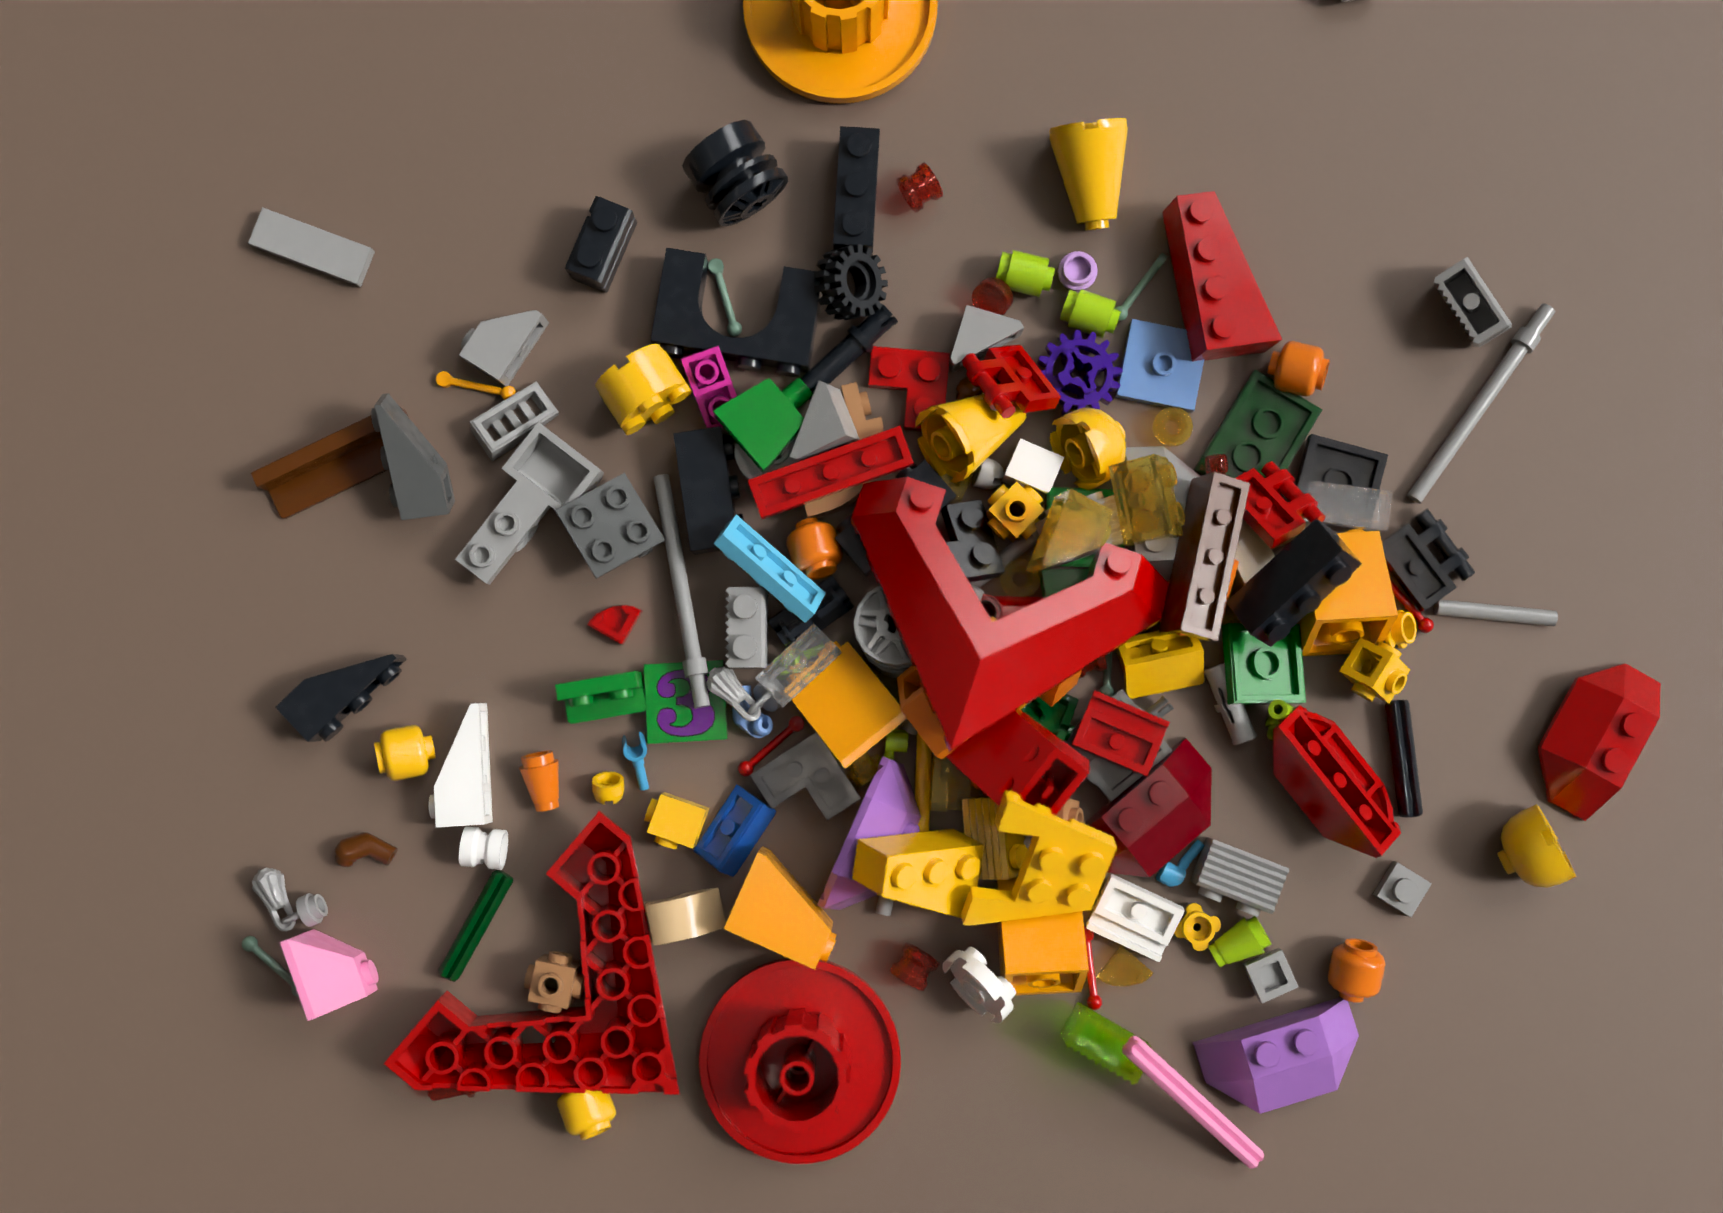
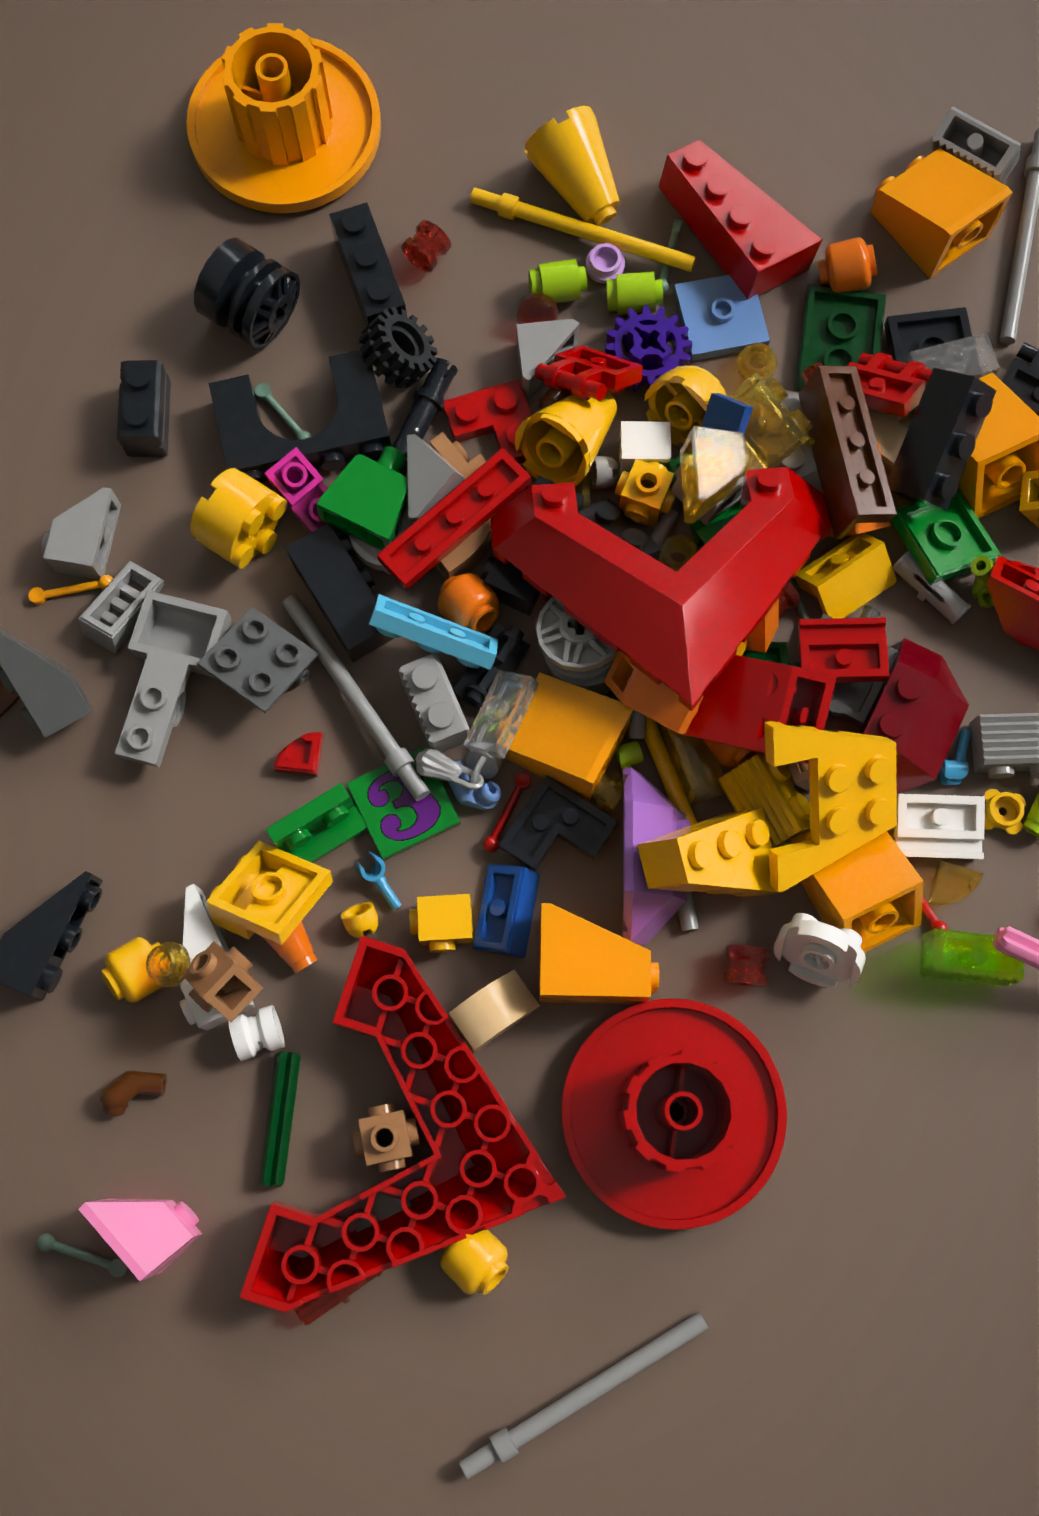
camera: 25 degrees left, 10 degrees down
light grey piece [252,867,328,931] -> none
none -> clear yellow plate [146,942,190,987]
none -> medium nougat brick [182,941,263,1022]
none -> yellow plate [206,841,333,945]
none -> yellow bar [470,187,696,272]
none -> blue tile [699,393,753,448]
none -> light orange slope [870,148,1013,279]

